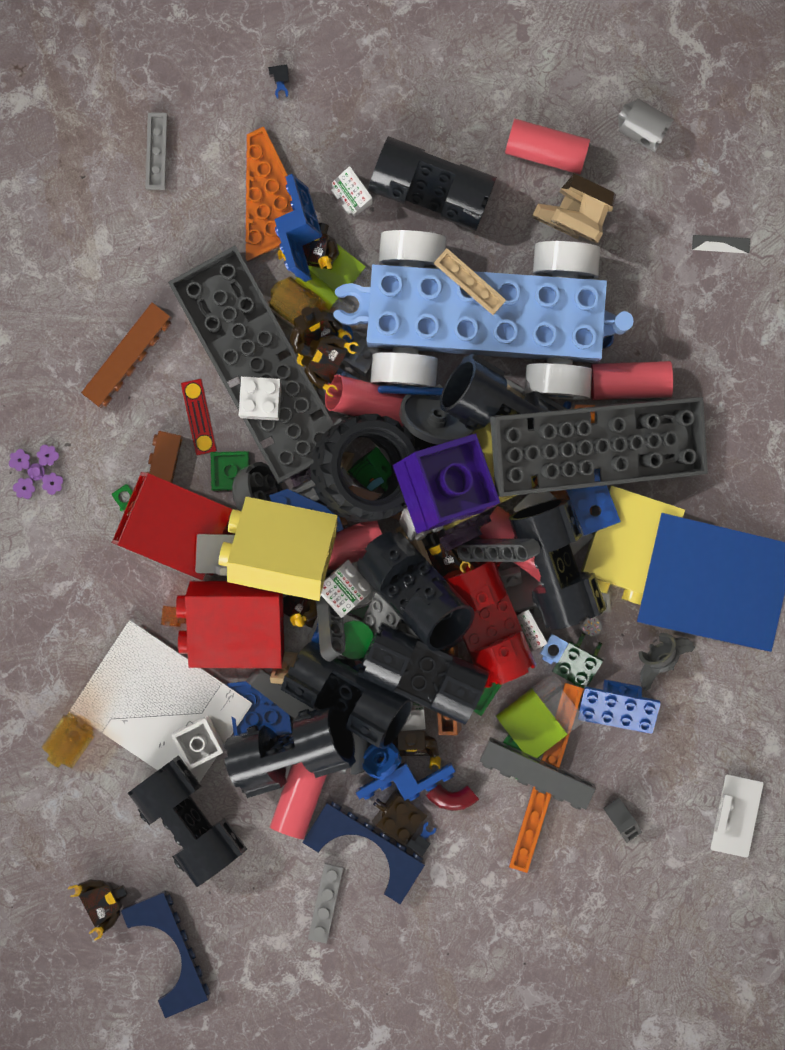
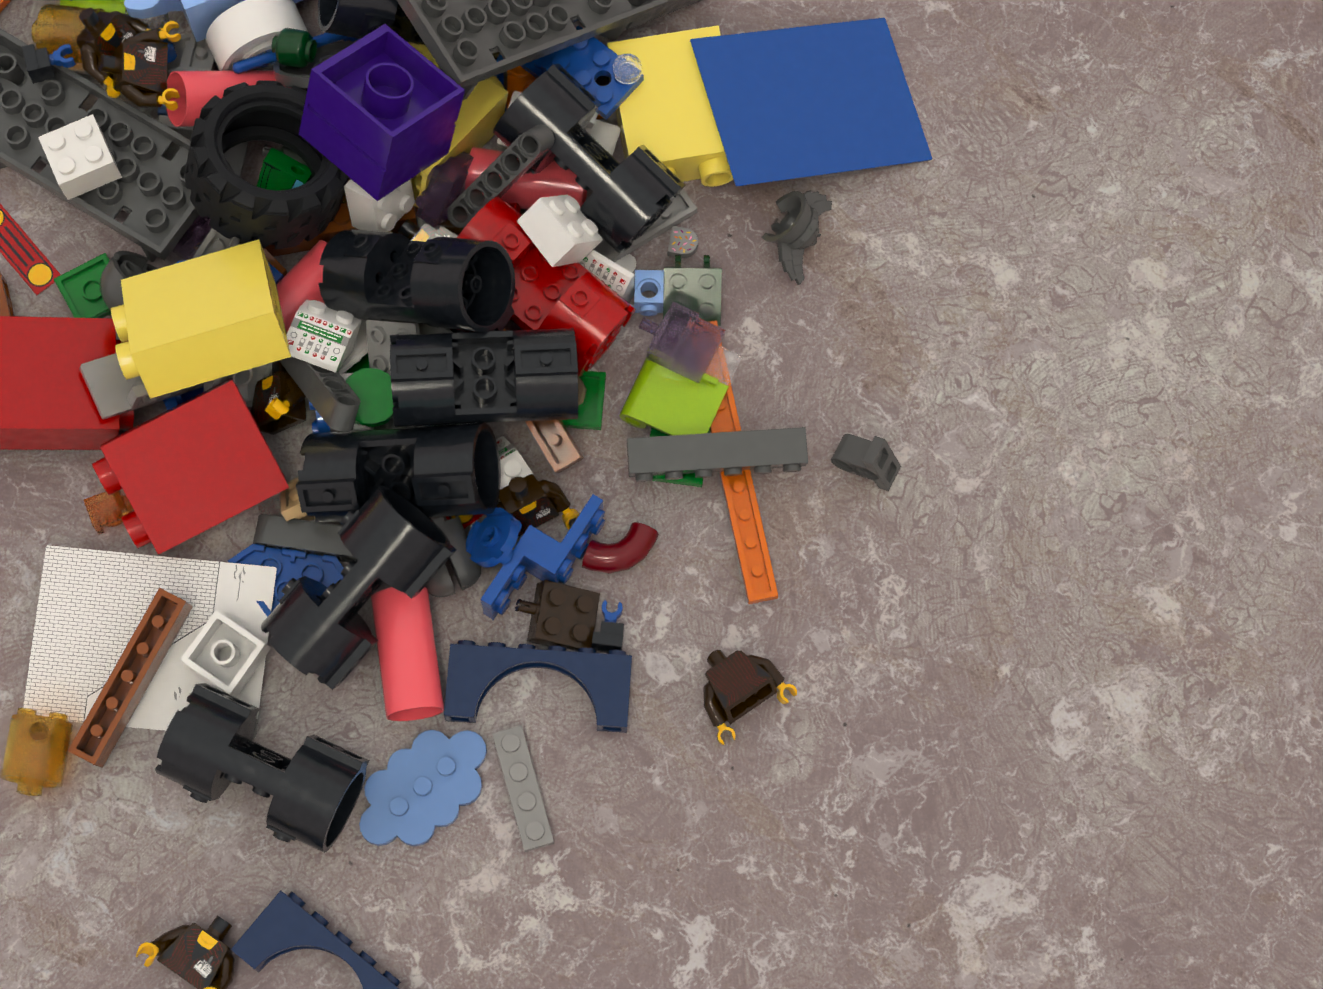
camera: 35 degrees left, 15 degrees down
bracket [578,679,661,734] -> none
white bracket [710,774,763,858] -> none
none -> black piece [22,44,76,84]
none -> dark orange brick [68,587,193,768]
none -> dark green head [271,28,317,68]
none -> medium blue plate [359,730,487,846]
none -> white brick [517,194,603,267]
none -> clear tile [613,53,642,84]
none -> plate [639,301,726,383]
none -> dark brown torso [703,650,797,745]

